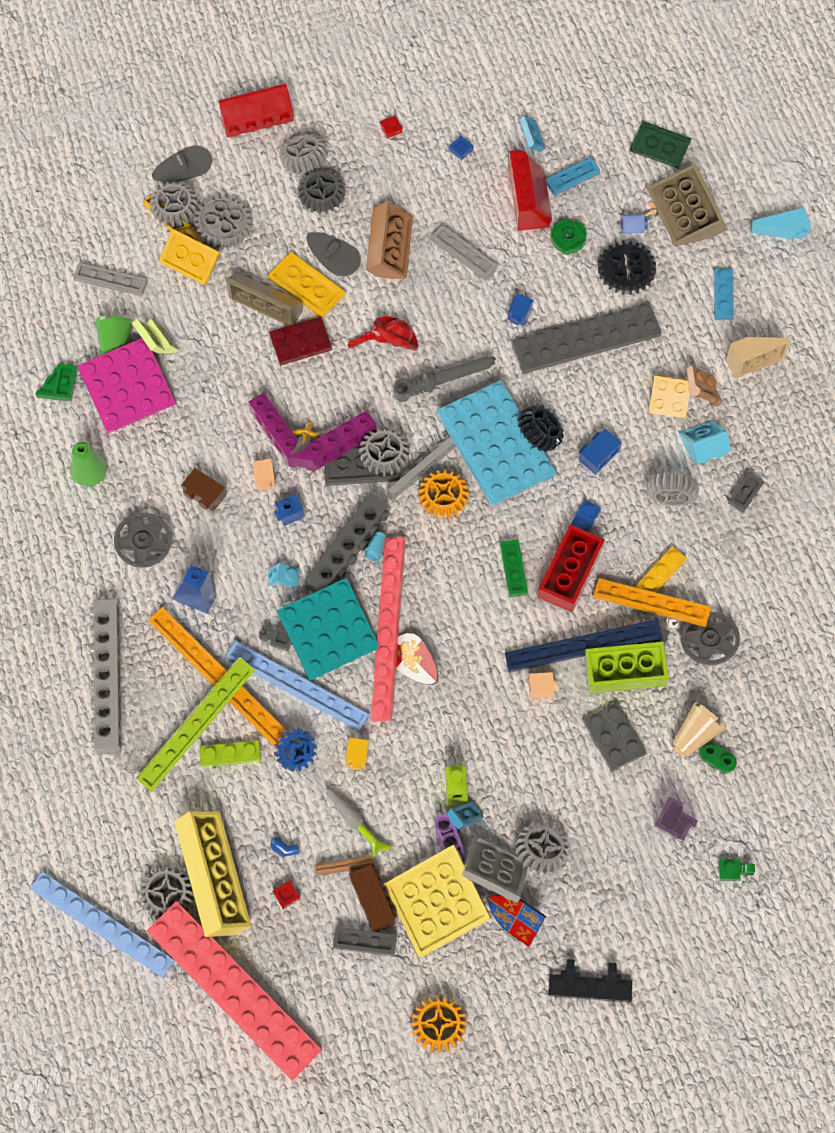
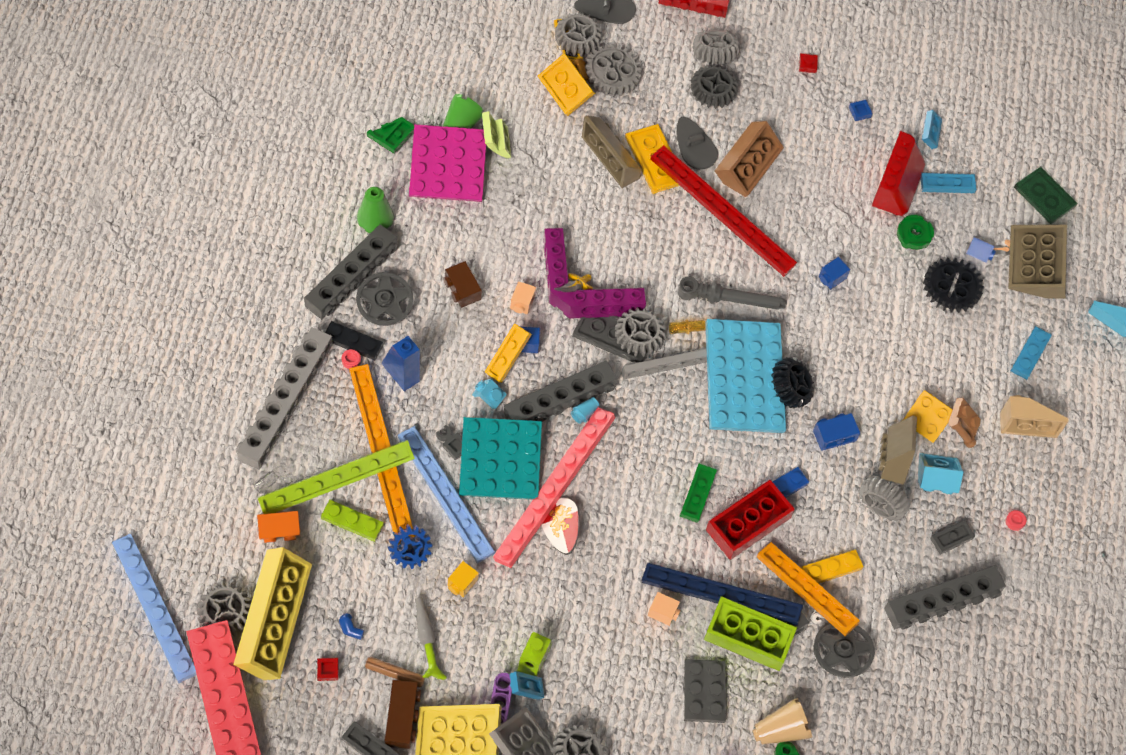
camera: 20 degrees right, 5 degrees down
light grey tile [73,262,148,297] -> none
dark red plate [269,317,332,366] -> none
red hat [347,316,418,351] -> none
light orange gear [418,469,469,519] -> none
light grey plate [431,225,497,281] -> none
dark grey plate [511,302,662,374] -> none
none -> orange brick [257,511,300,543]
none -> dark grey brick [304,224,397,320]
none -> black plate [325,321,383,361]
none -> coral tile [341,349,361,369]
none -> yellow plate [485,324,532,383]
none -> red plate [650,145,797,277]
none -> clear yellow axle [669,319,706,334]
none -> dark tan slope [878,416,917,485]
none -> dark grey brick [884,565,1006,630]
none -> coral tile [1005,510,1027,531]

